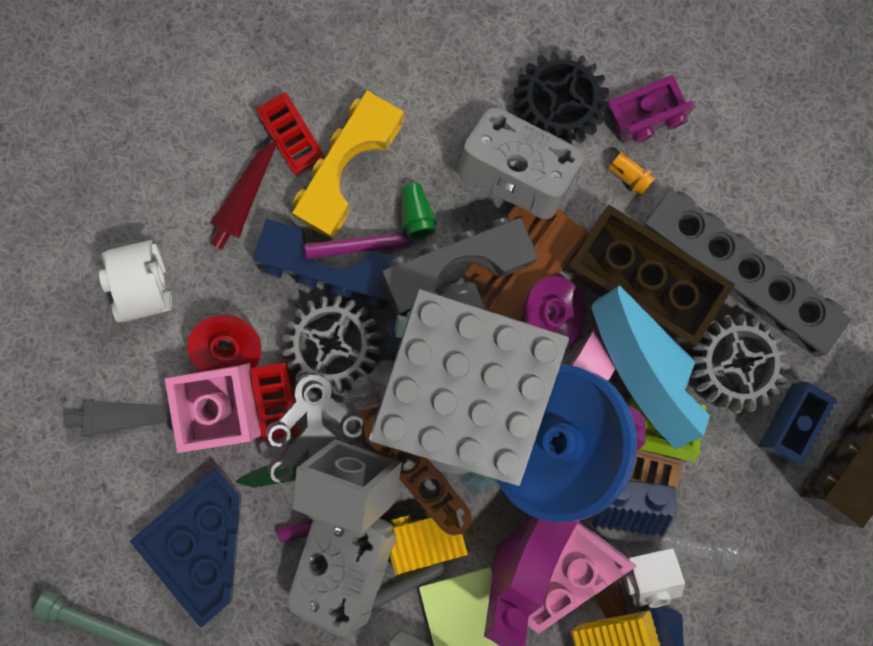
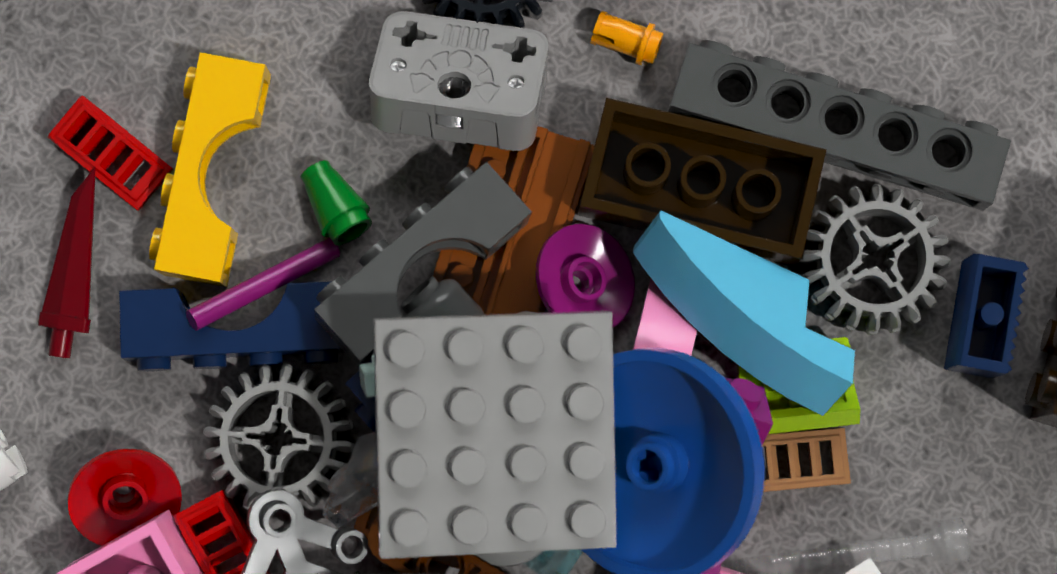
camera: 15 degrees left, 0 degrees up
dark blue brick [592,480,677,538] -> none

